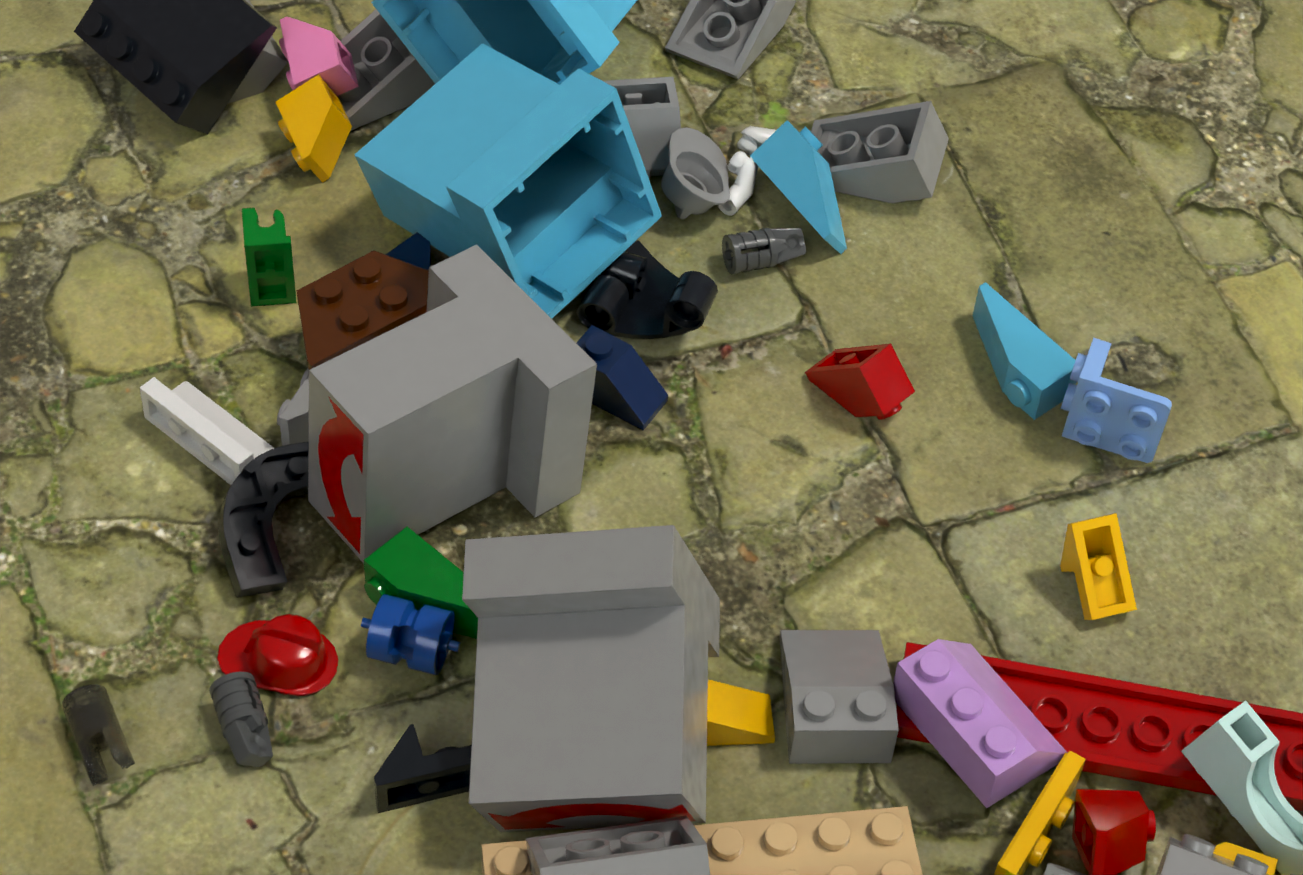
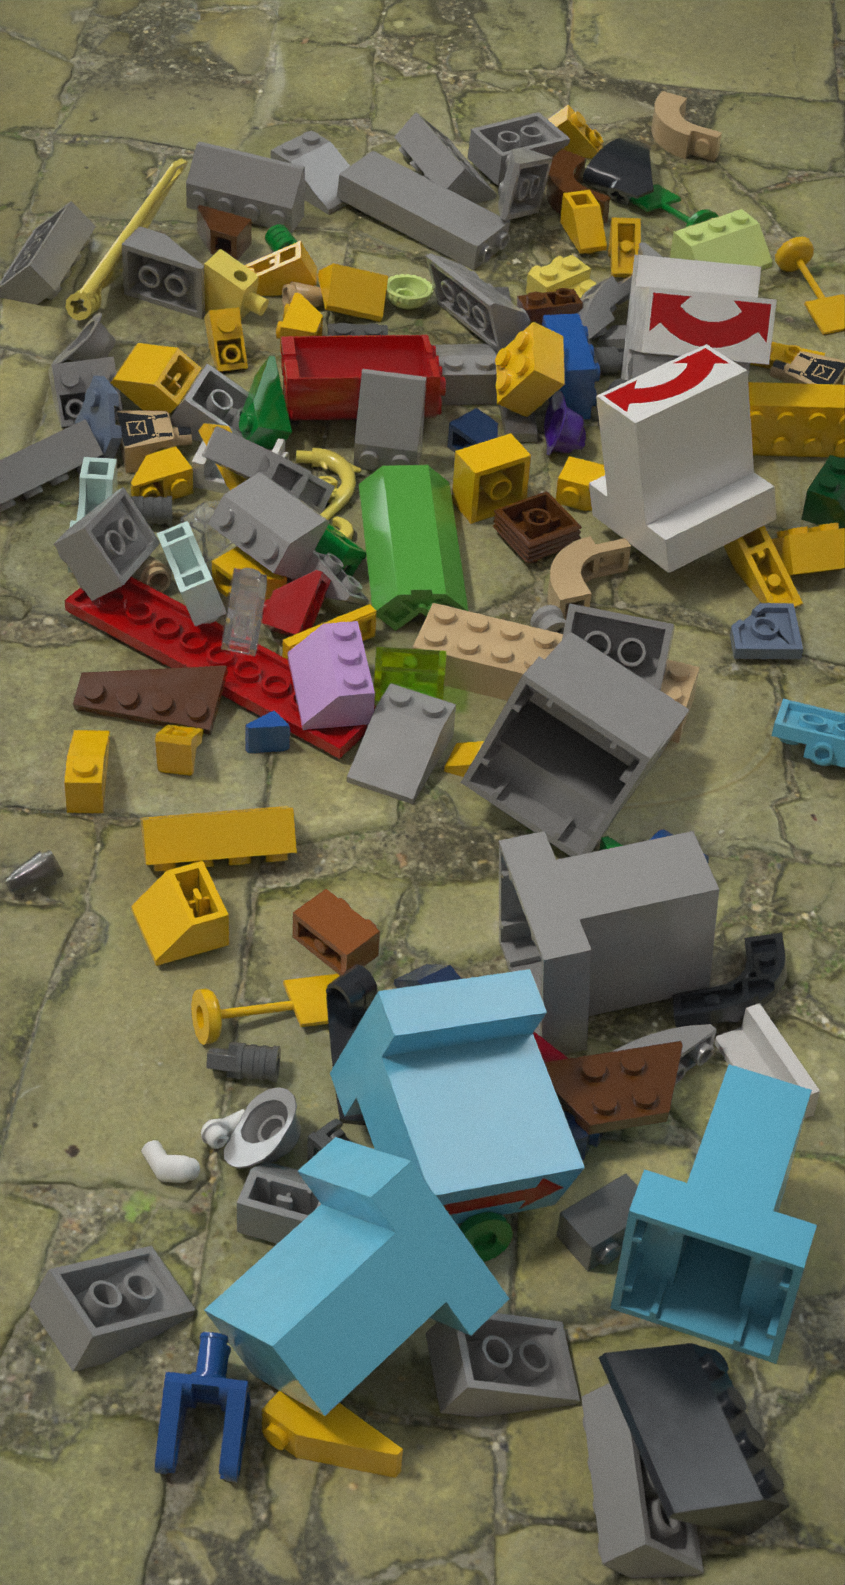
camera: 155 degrees left, 5 degrees down
dark grey hinge [209,672,273,767] -> none
red piece [217,614,338,696] -> none
green hinge [242,208,297,307] -> none
yellow slope [276,74,352,183] -> none
bright pink slope [279,16,359,96] -> none
black slope [374,724,472,813] -> none
medium azure slope [750,120,847,254] -> none
red slope [805,343,915,420] -> none
light grey slope [811,101,949,203] -> none
medium azure slope [972,282,1077,420] -> none
light blue bracket [1061,337,1172,463] -> none
none -> clear smoke cone [4,850,64,898]
none -> yellow slope [64,730,110,813]
none -> reddish brown wing [73,666,228,735]
none -> yellow slope [131,861,229,966]
none -> yellow slope [140,806,297,871]
none -> yellow piece [191,973,339,1045]
none -> clear slope [221,568,267,656]
none -> blue slope [245,711,290,753]
none -> dark orange brick [292,889,380,975]
none -> clear neon green brick [374,647,446,701]
none -> dark grey brick [557,1173,638,1272]
none -> medium azure piece [611,1064,817,1364]

